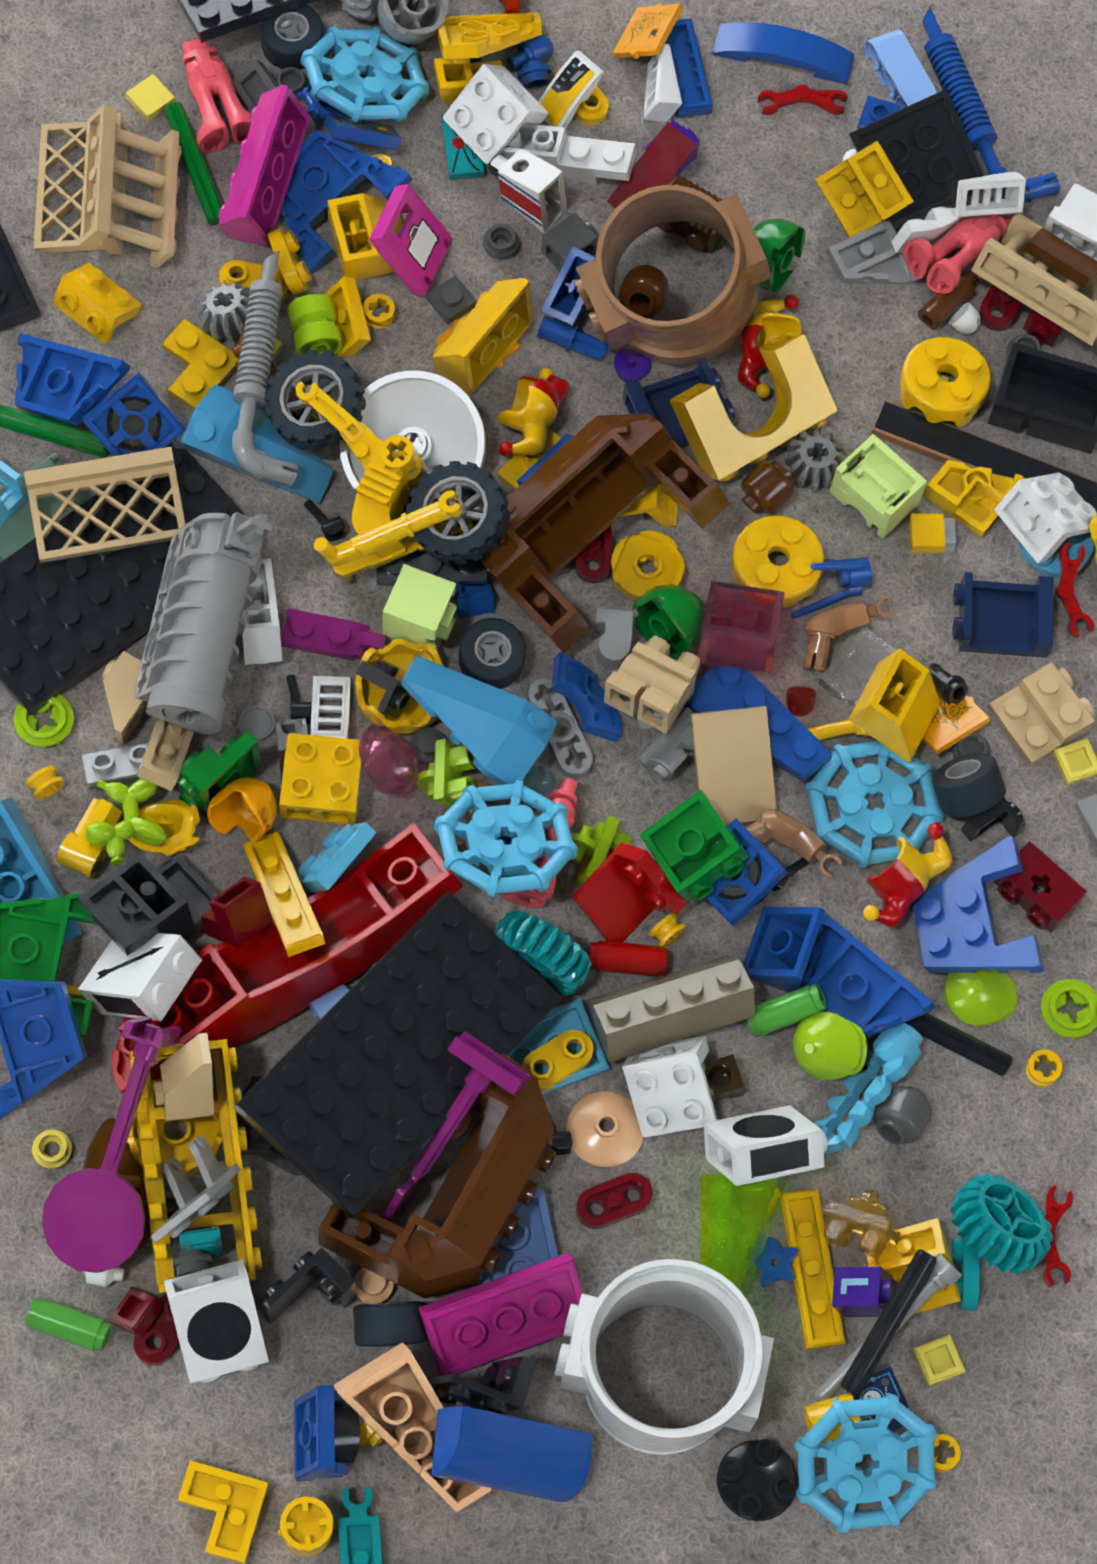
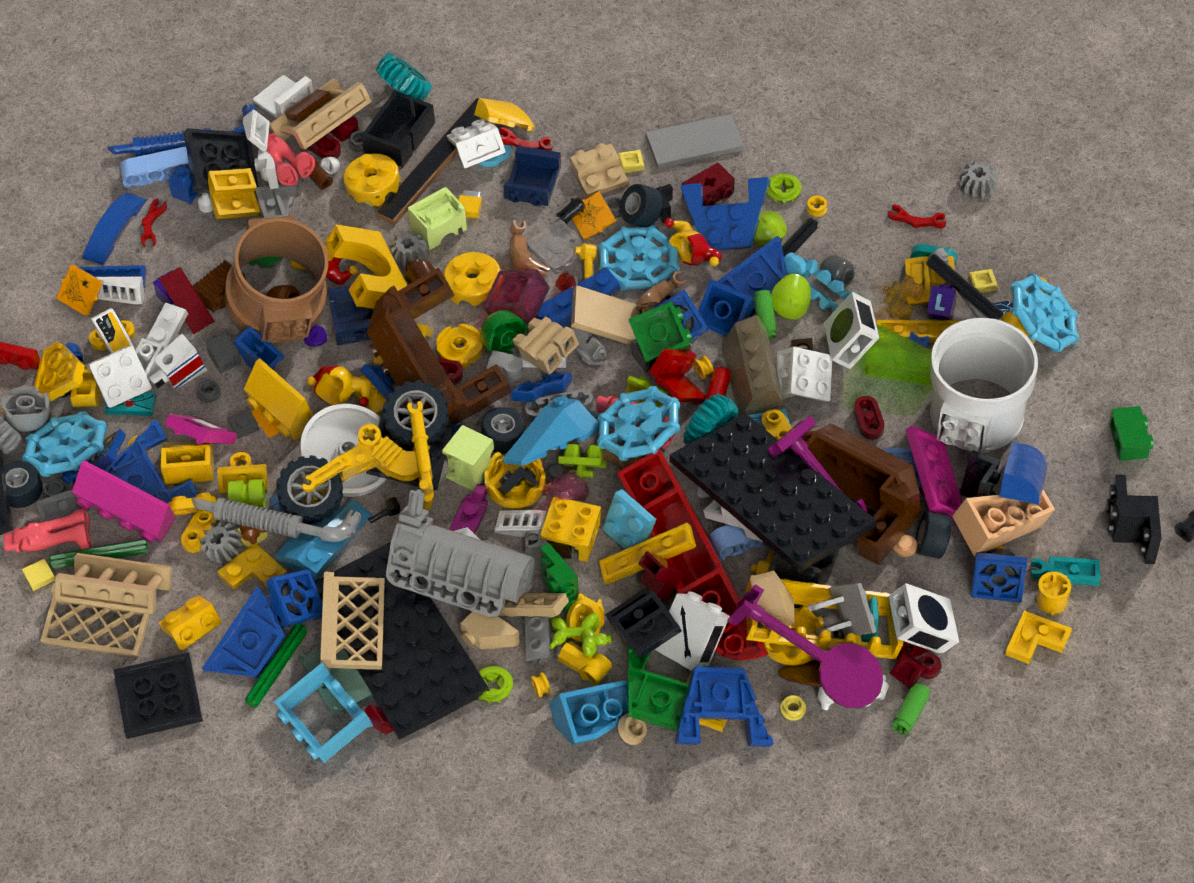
camera: 70 degrees left, 15 degrees down
dark grey plate [172,1249,213,1277] -> none
light orange helmet [207,777,277,841] -> none
black bracket [262,1247,356,1324] -> none
black hand [286,675,312,724] -> none
blue plate [517,60,552,89] -> none
blue axle [536,315,609,361] -> none
light nougat dish [566,1091,644,1167] -> none
black dish [717,1439,798,1521] -> none
blue plant [791,557,872,619] -> none
yellow slope [848,648,940,763] -> none
yellow slope [923,460,1026,538] -> none
teal gear [950,1172,1054,1275] -> none

